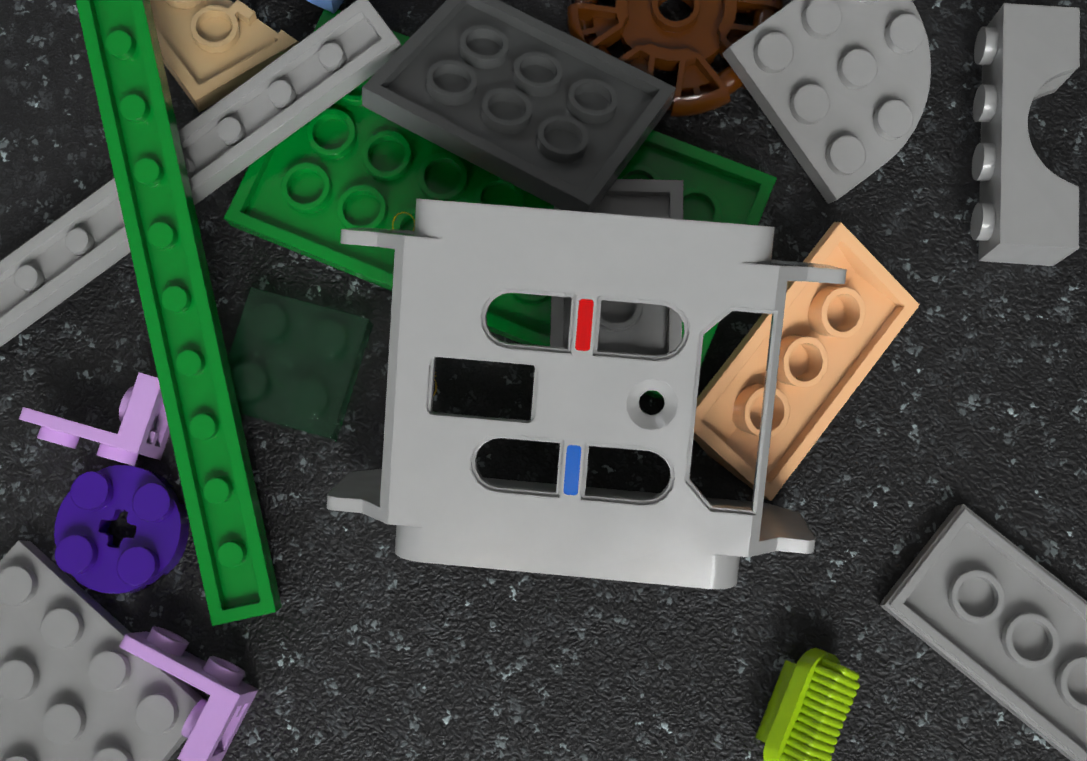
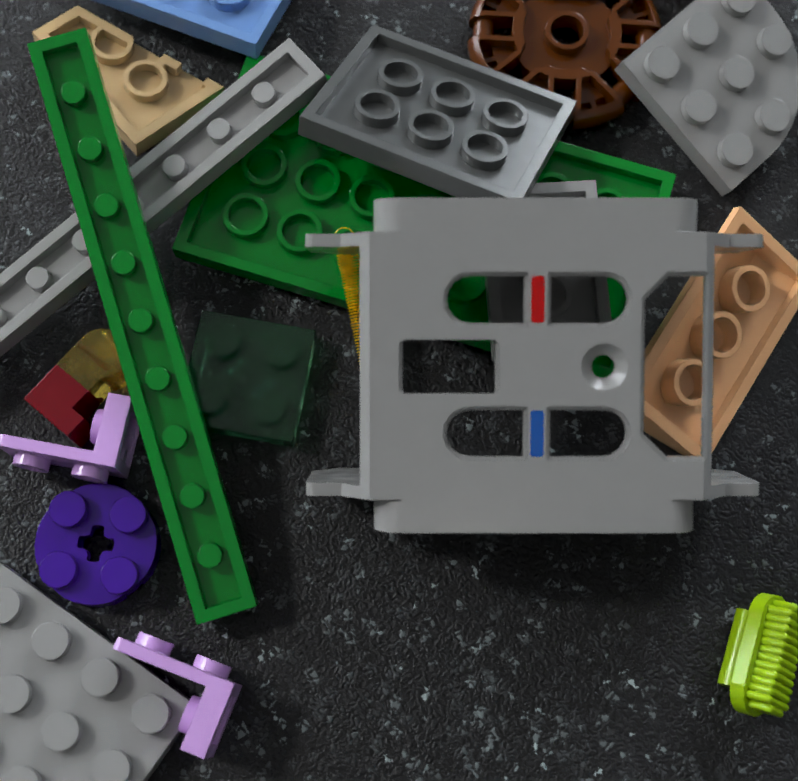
camera: 15 degrees left, 5 degrees down
none -> leg [23,328,127,448]

